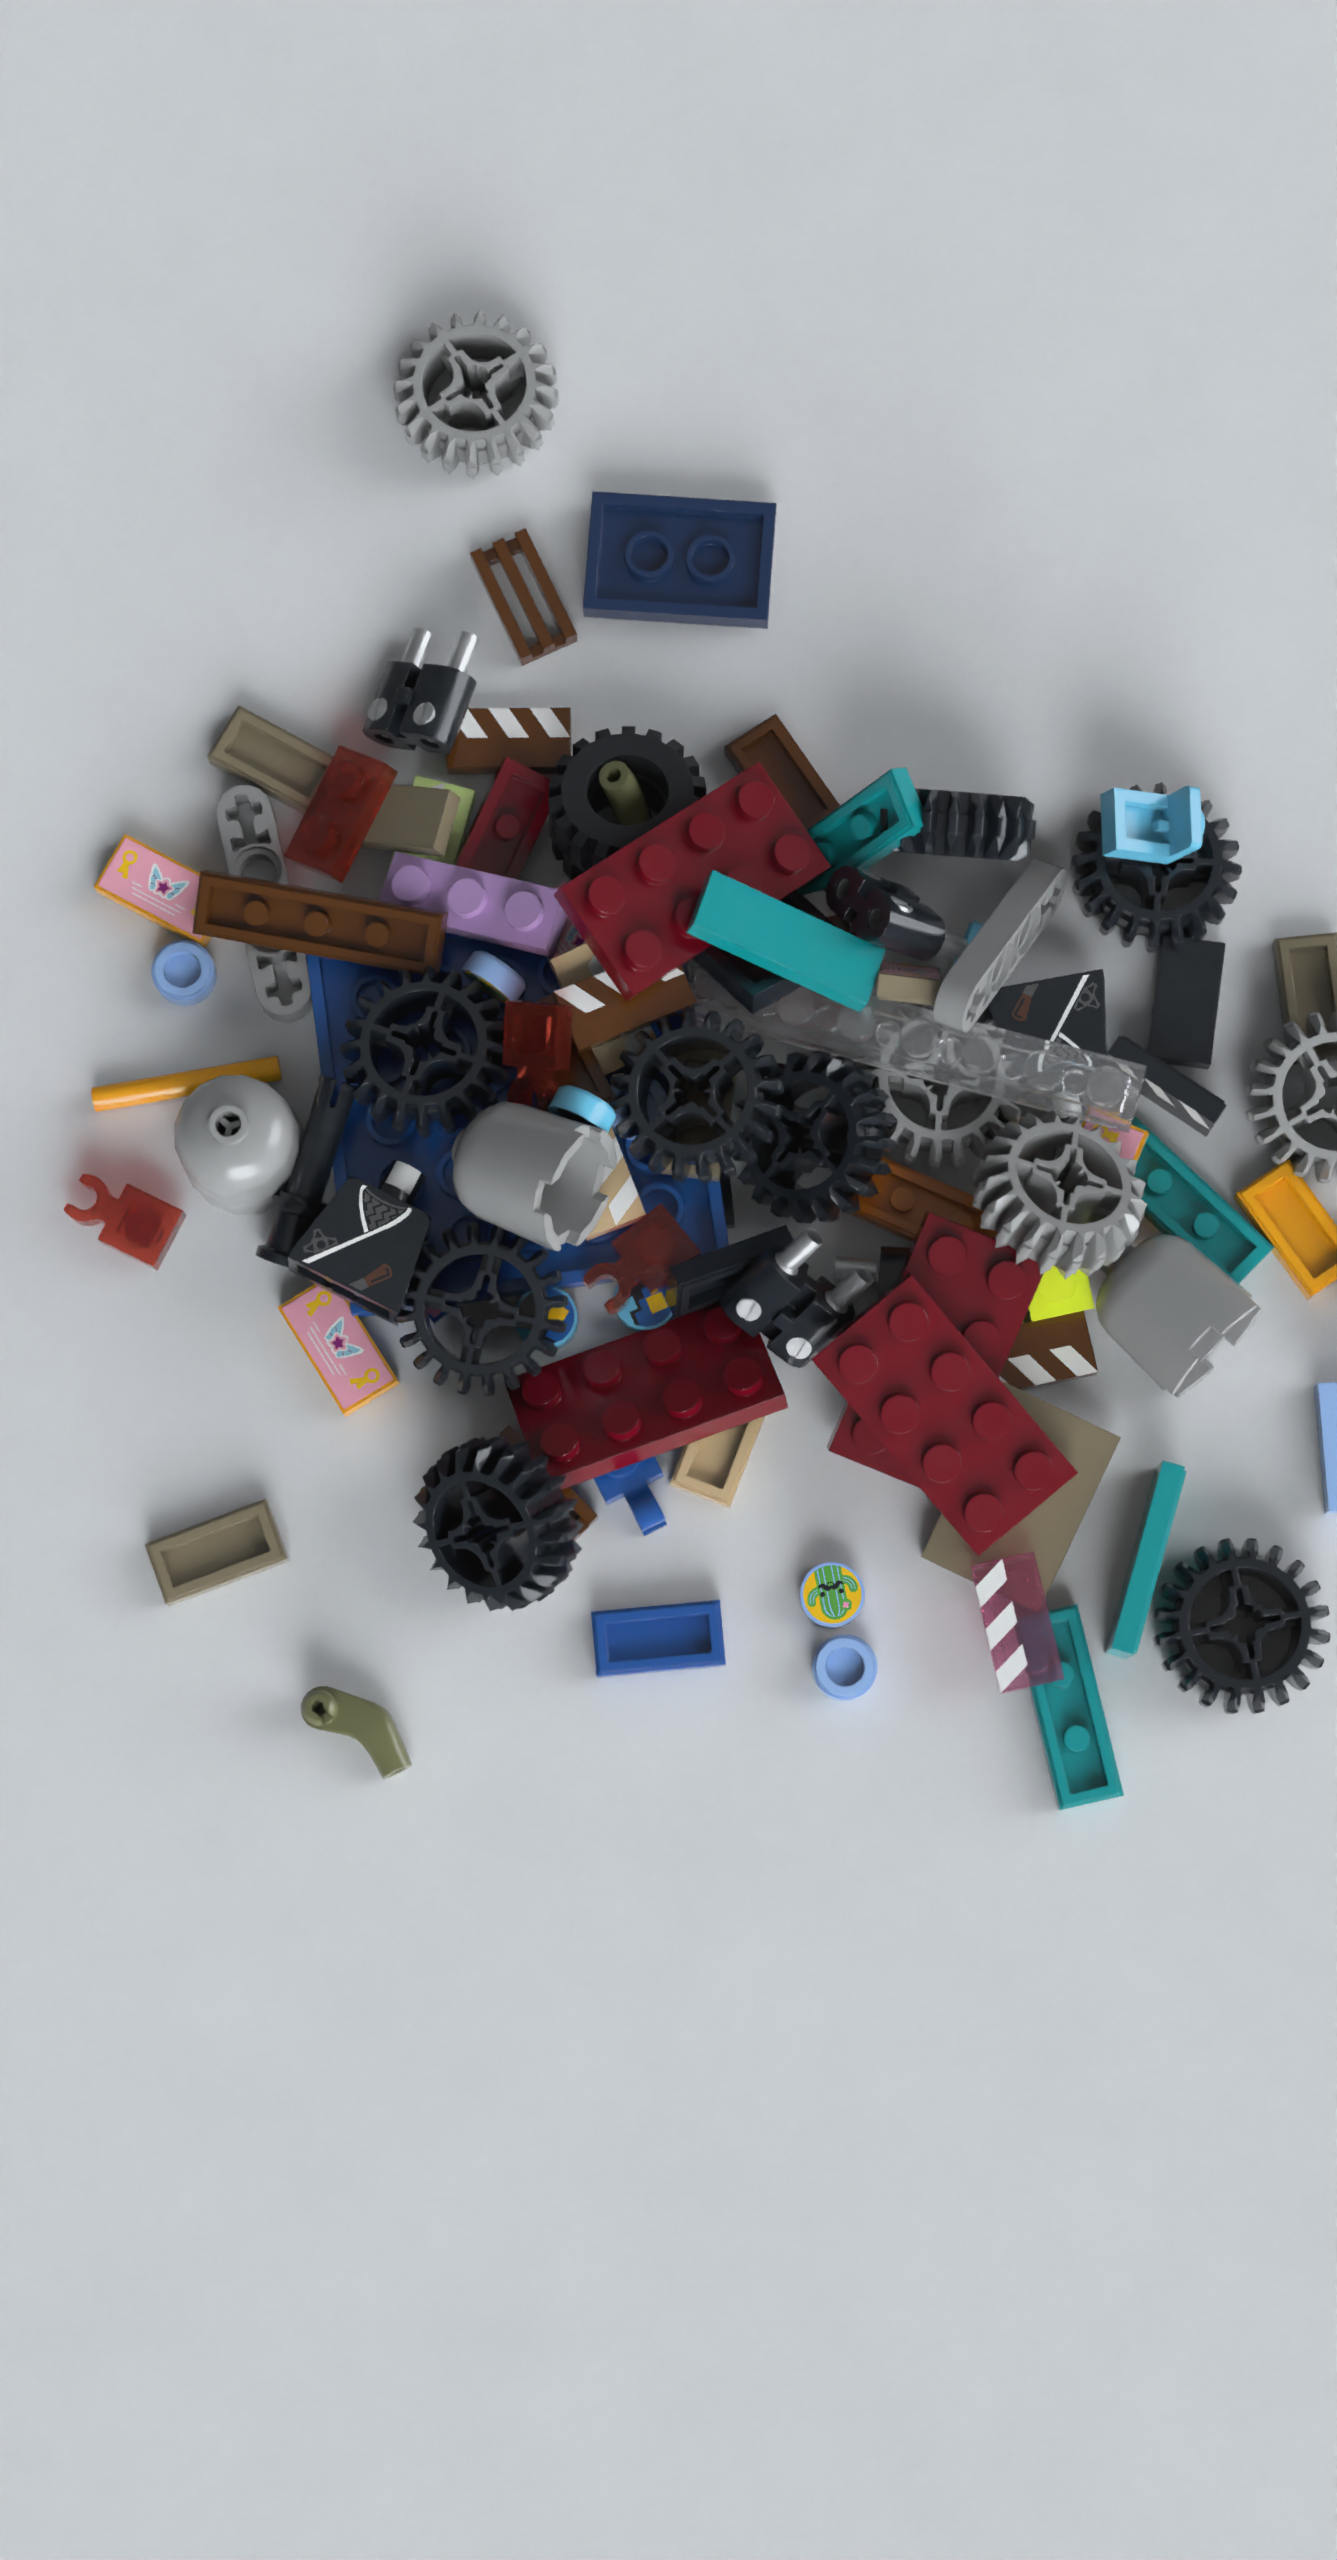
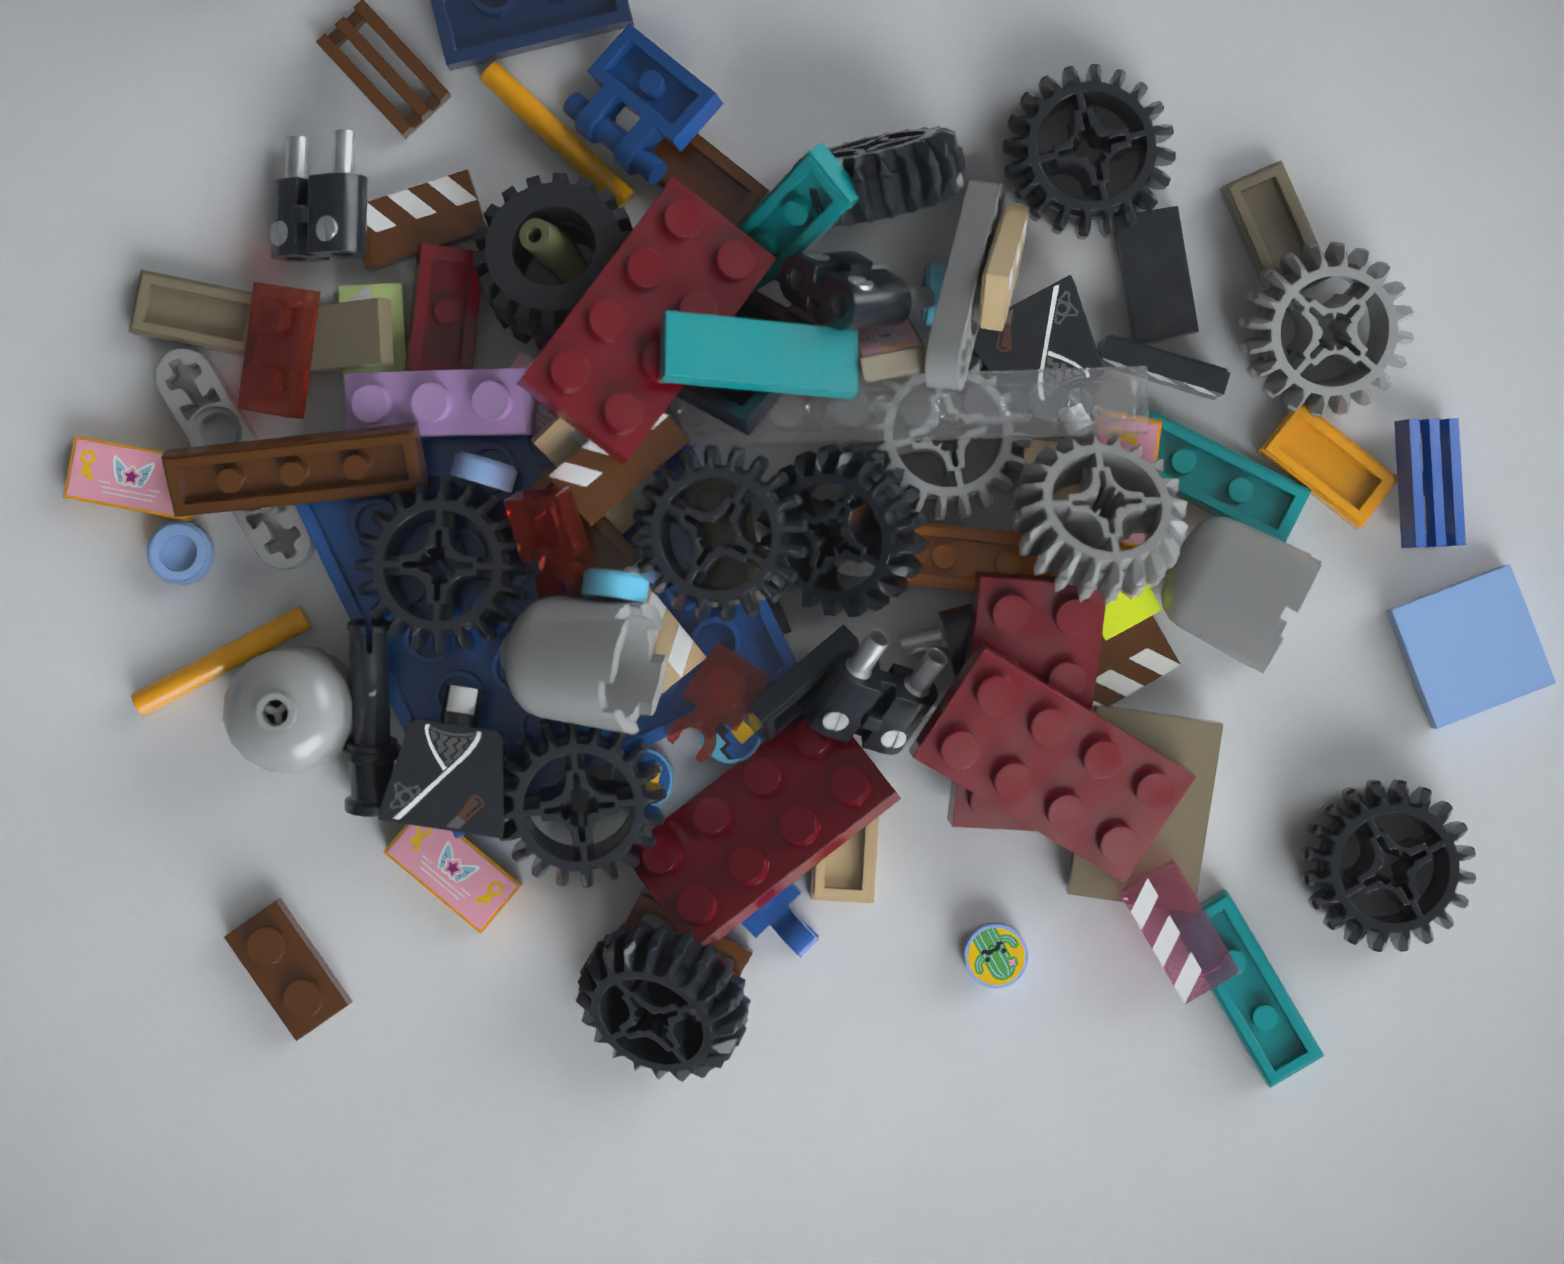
camera: 20 degrees left, 10 degrees up
clear red plate [63,1174,187,1271] -> none
dark tan tile [145,1499,290,1606] -> none
olive arm [301,1686,412,1779] -> none
blue tile [591,1600,726,1678] -> none
light blue tile [812,1635,877,1701] -> none
medium azure bracket [1100,786,1205,864] -> none
teal tile [1105,1460,1187,1659] -> none
none -> reddish brown plate [224,898,353,1041]
none -> light orange bar [480,61,635,208]
none -> blue plate [563,23,724,184]
none -> tan tile [978,203,1030,332]

